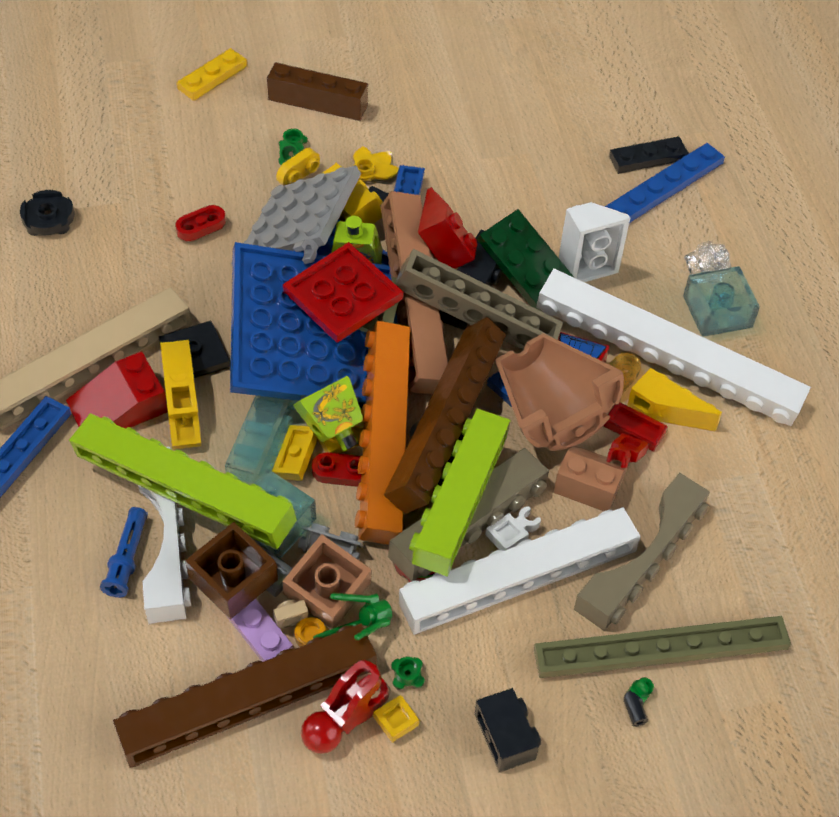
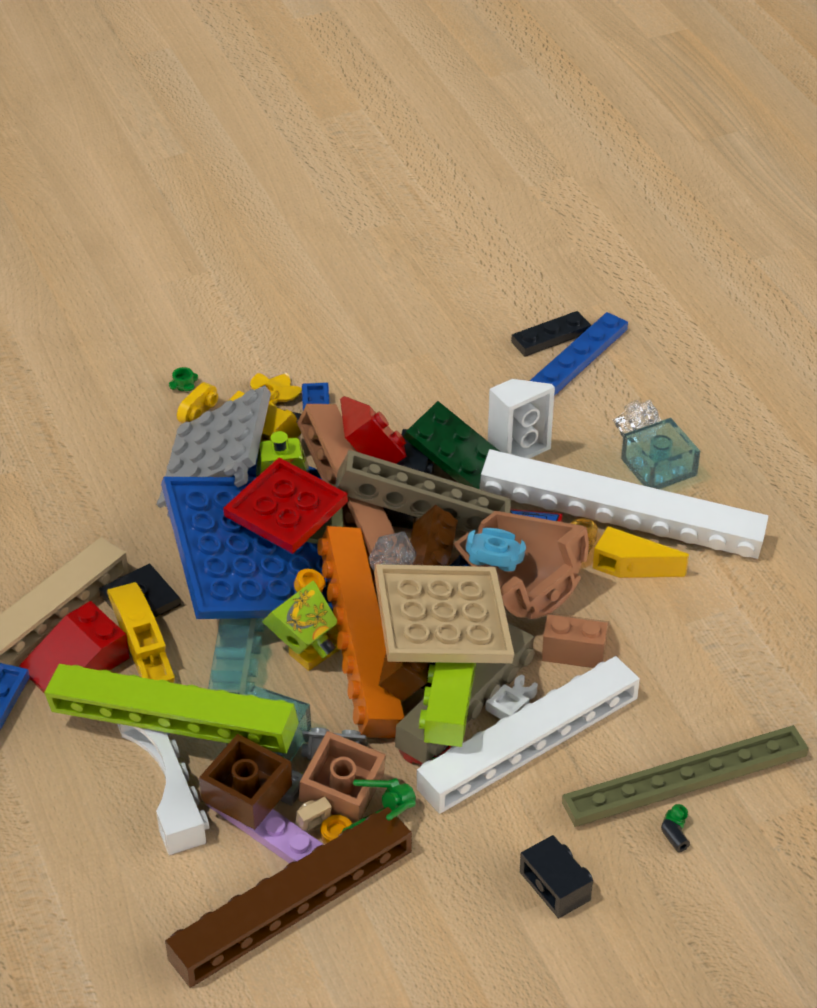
camera: 10 degrees left, 10 degrees down
blue pin [100,507,148,598] -> none
red plate [175,205,226,241] -> none
yellow plate [177,48,247,101] -> none
reddish brown brick [267,62,368,121] -> none
yellow plate [272,425,318,481] -> none
green plate [278,141,304,165] -> none
red piece [301,660,390,754] -> none
red plate [312,452,362,487] -> none
yellow plate [373,695,420,743] -> none
green plate [391,657,425,689] -> none
dark tan arch [574,472,710,631] -> none
red tile [603,402,668,452] -> none
red plate [606,433,649,468] -> none
none -> light orange tile [294,569,325,593]
none -> clear brick [369,531,417,571]
none -> tan plate [374,564,514,663]
none -> medium azure plate [466,528,526,572]

